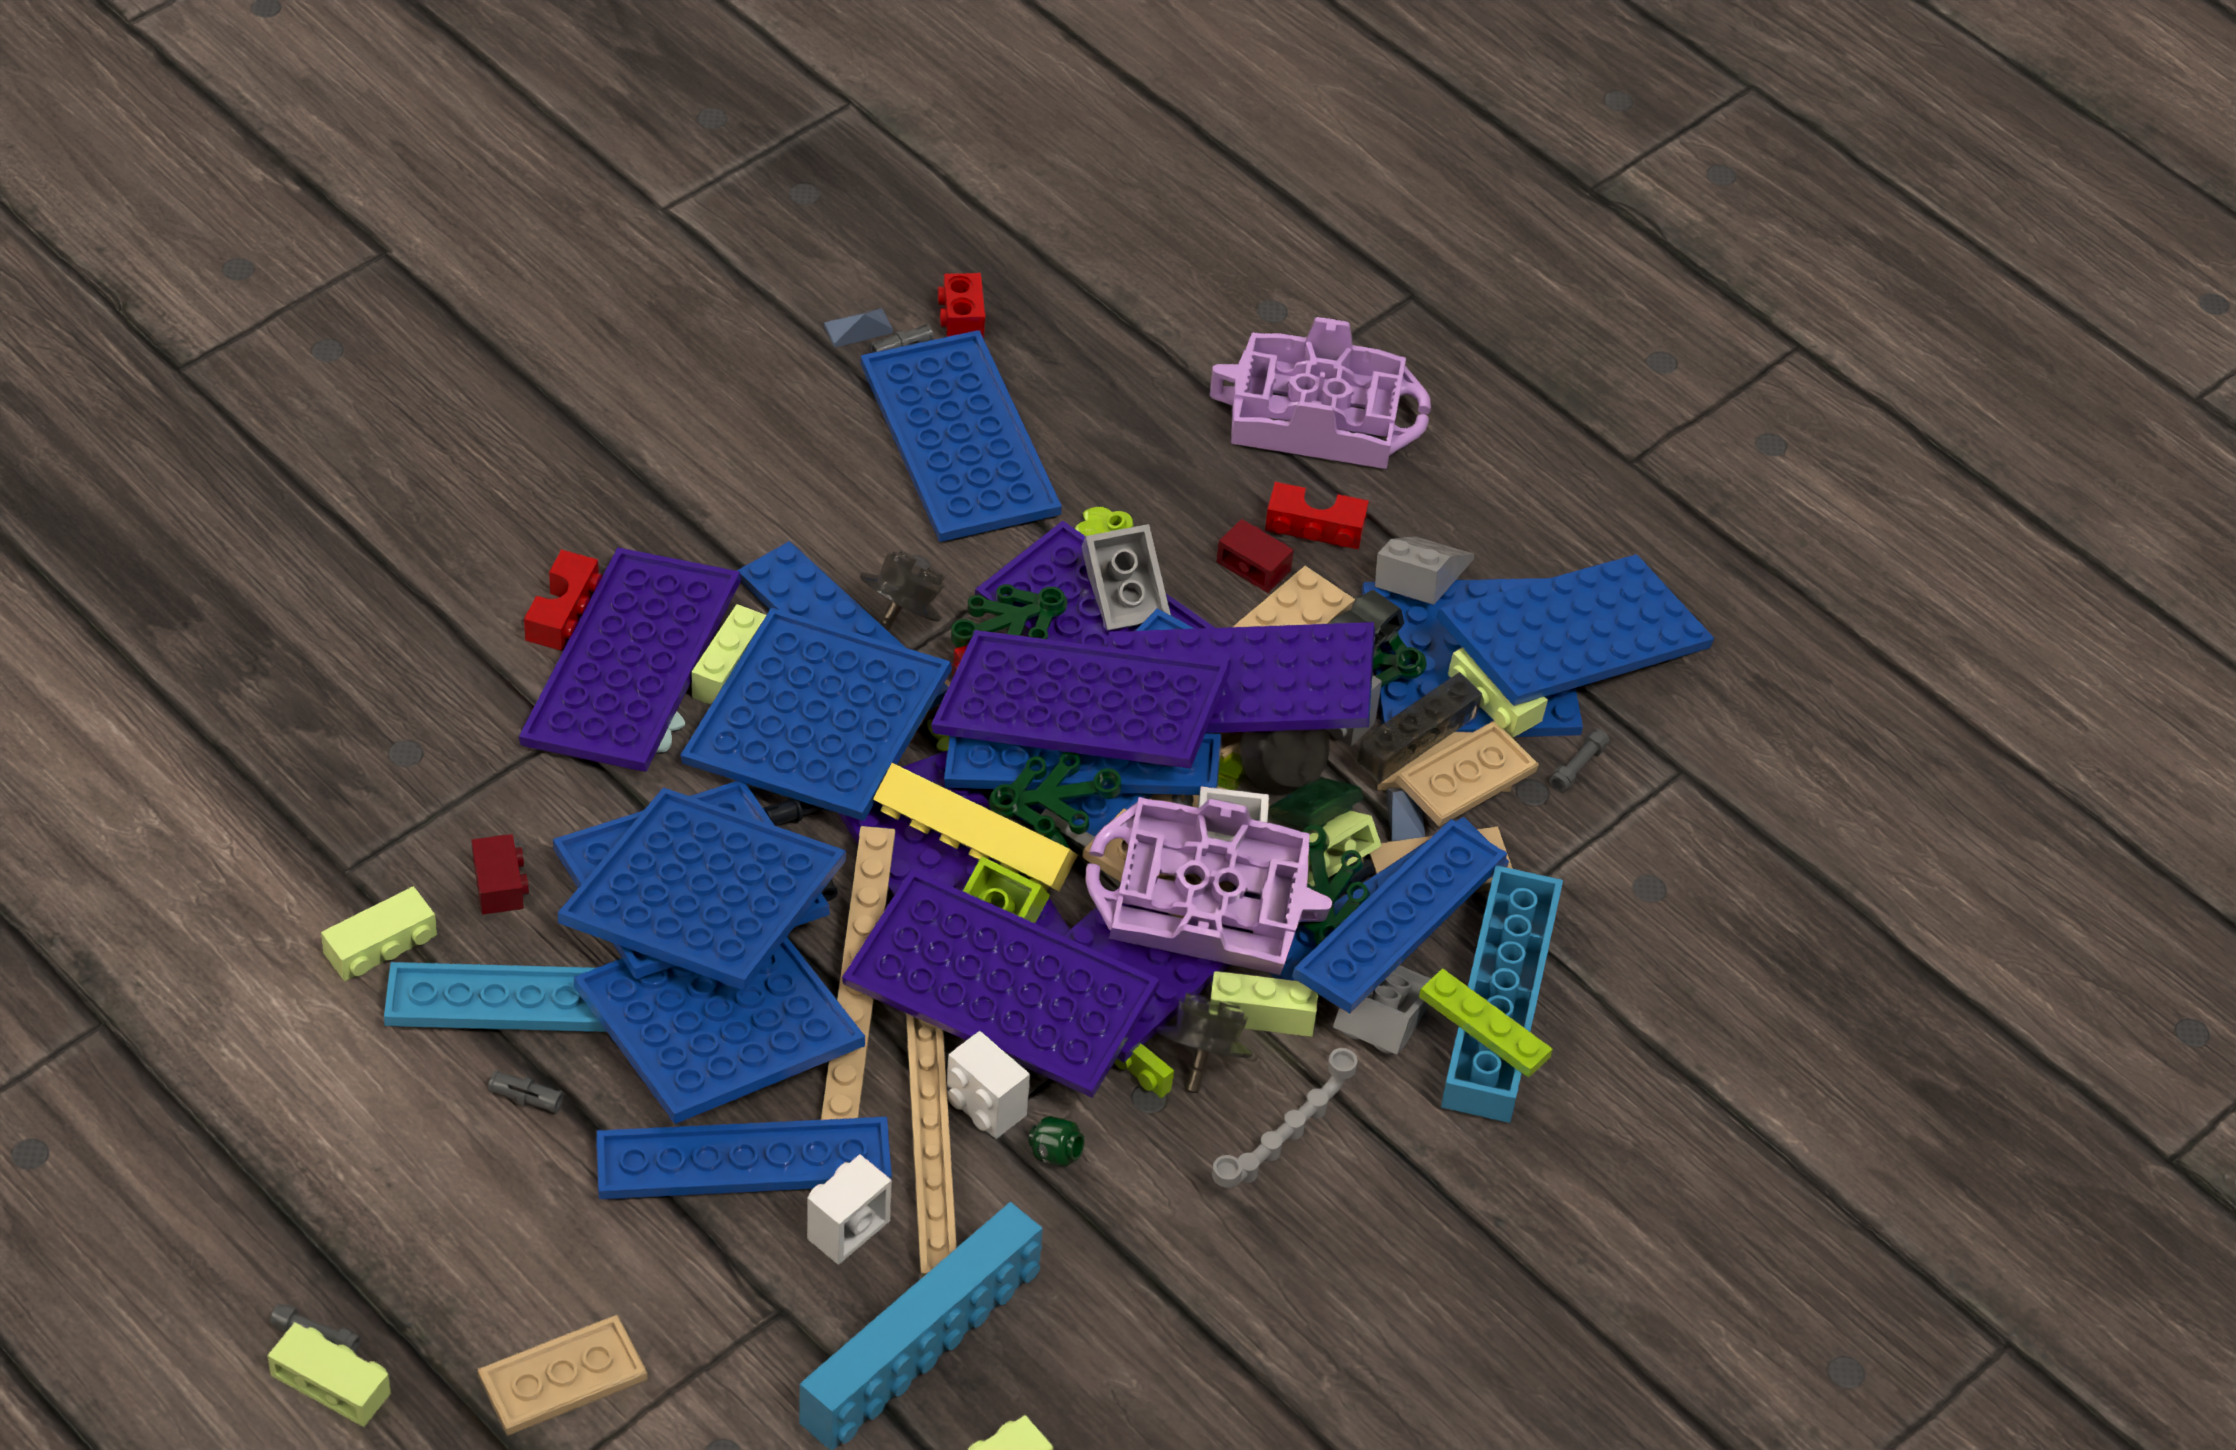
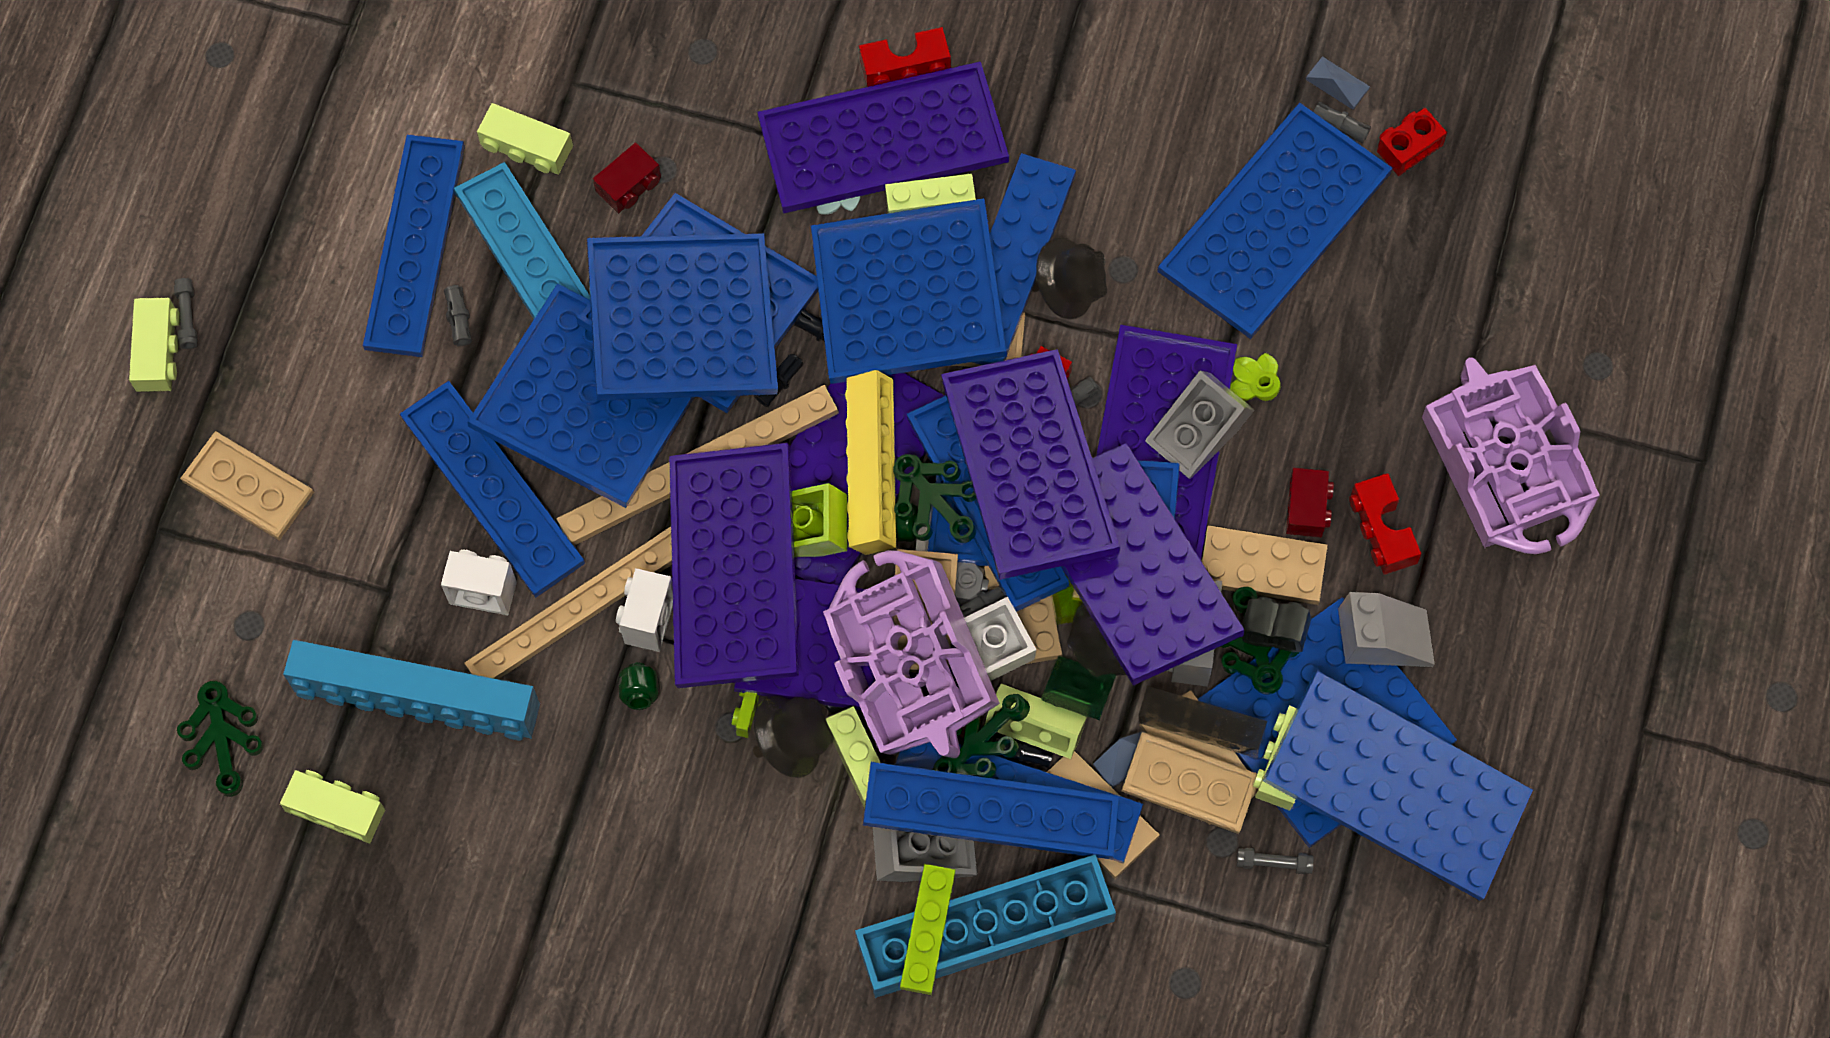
camera: 65 degrees right, 20 degrees up
dark green plant [951,584,1067,648] -> none
light grey bar [1212,1048,1358,1189] -> none
none -> blue plate [363,135,465,357]

